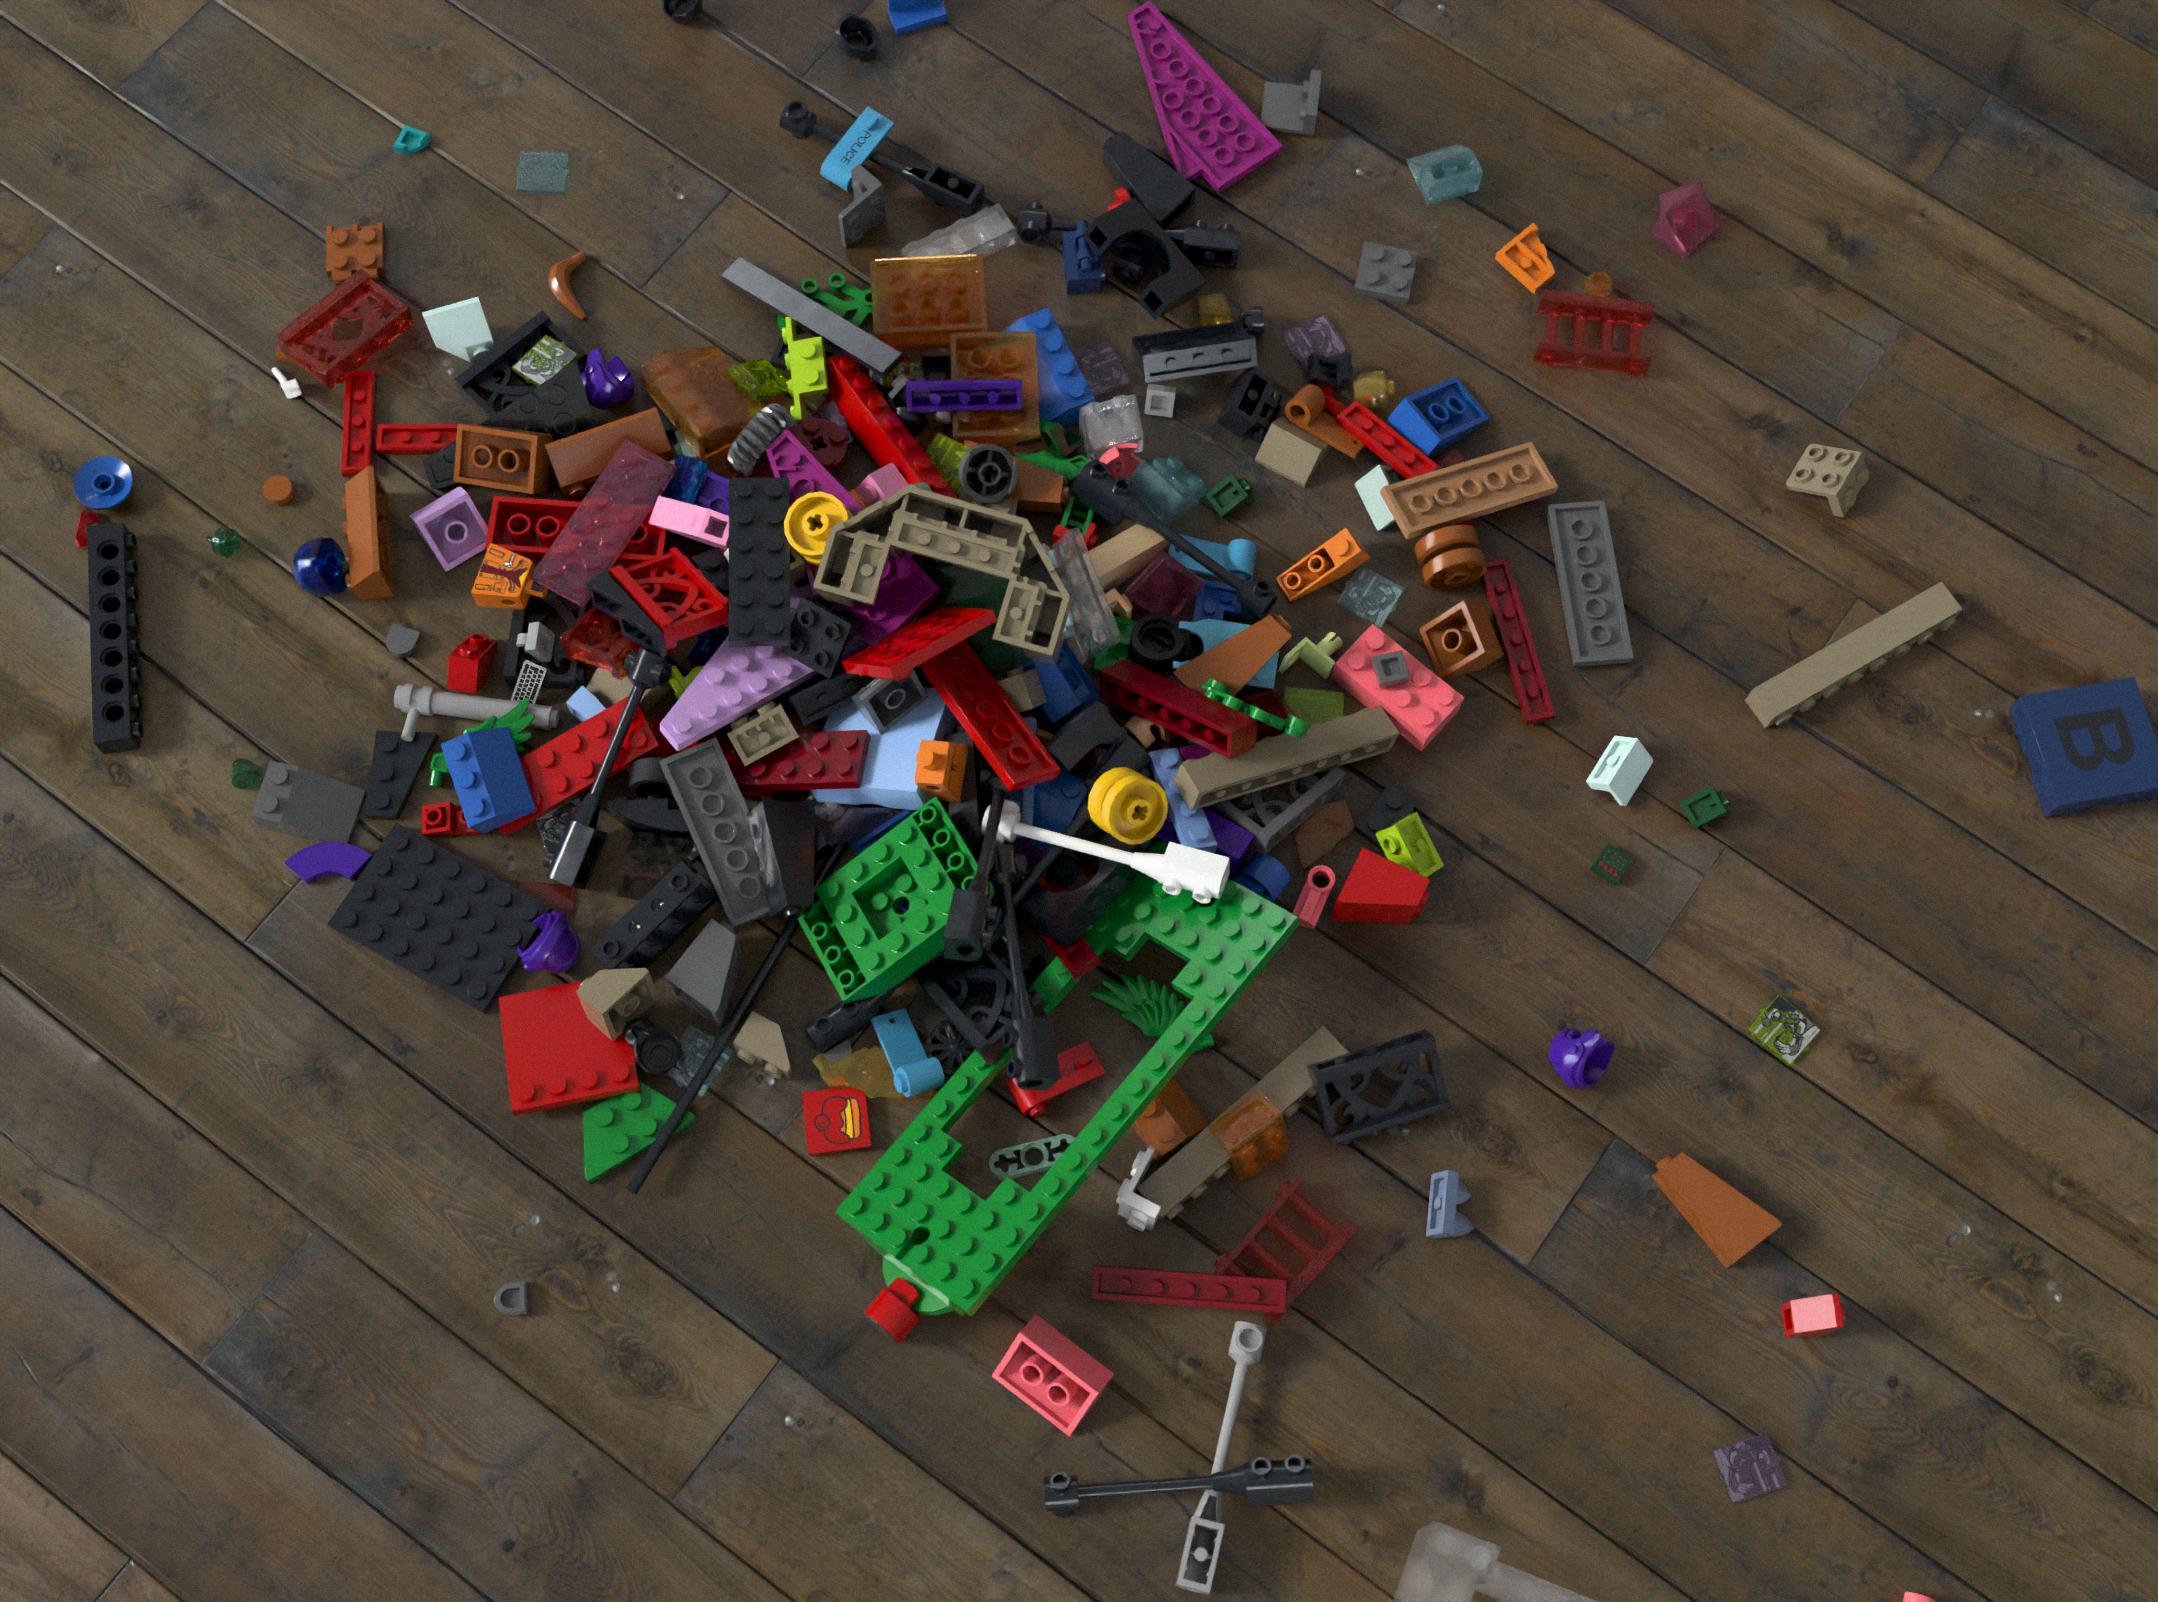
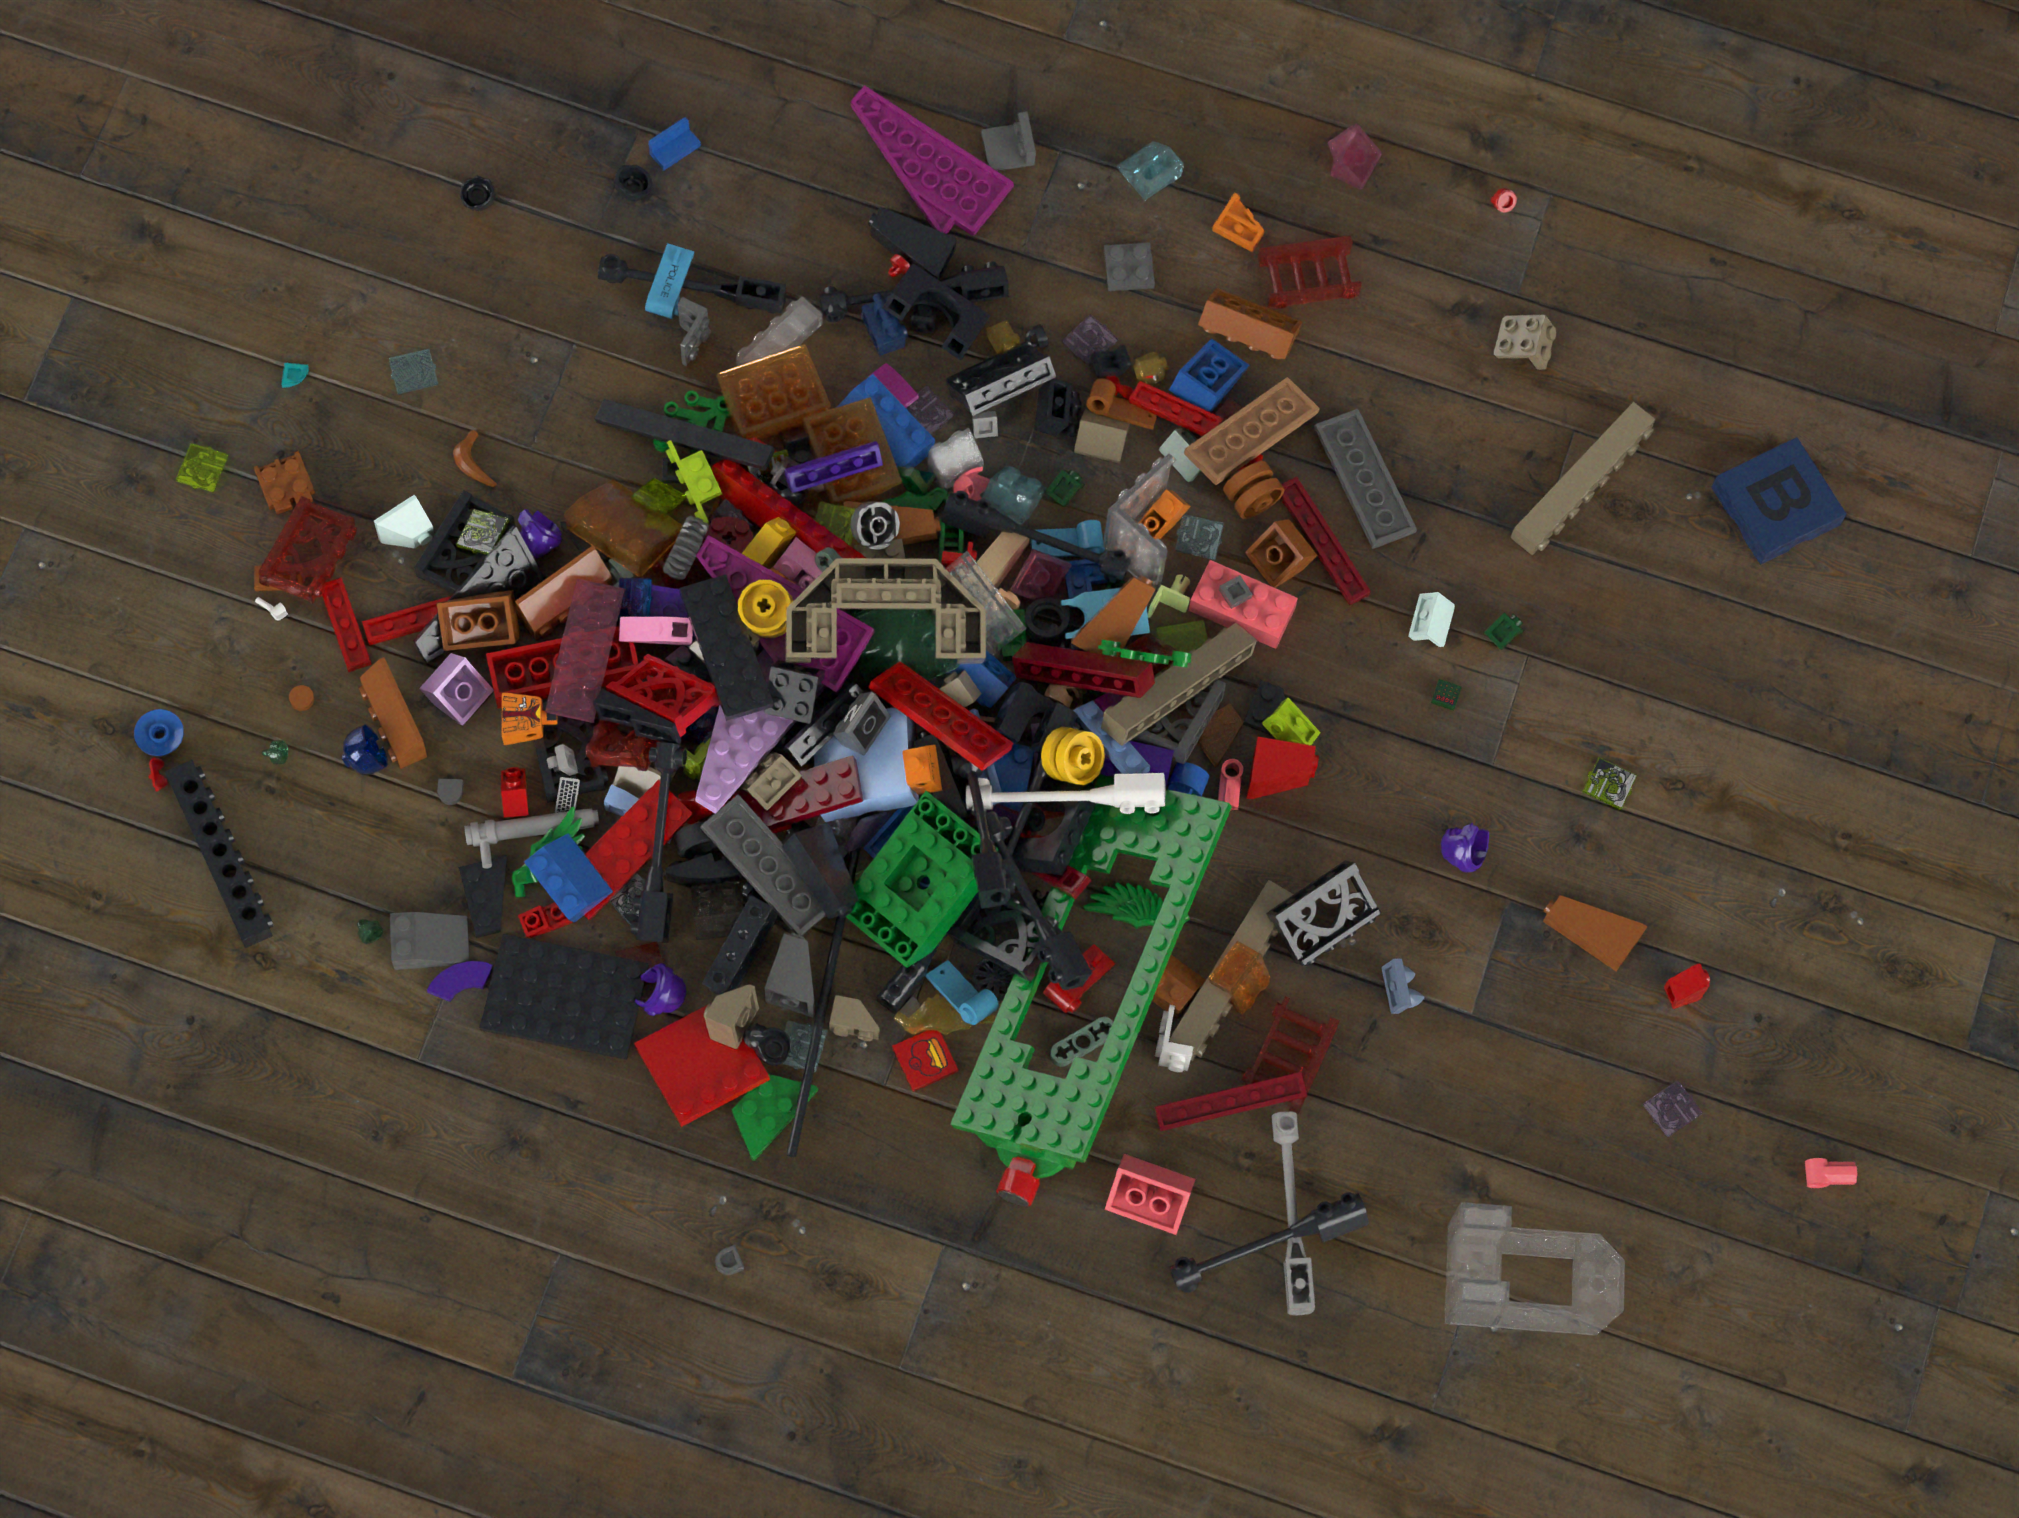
camera: 20 degrees left, 0 degrees up
red plate [842,606,998,681] -> none
clear orange plate [1584,271,1613,299] -> none
none -> clear neon green piece [176,443,228,492]
none -> yellow slope [742,517,796,569]
none -> magenta slope [868,363,919,408]
none -> clear bracket [1104,454,1176,594]
none -> dark orange slope [1198,288,1303,359]
none -> tile [1490,188,1517,212]

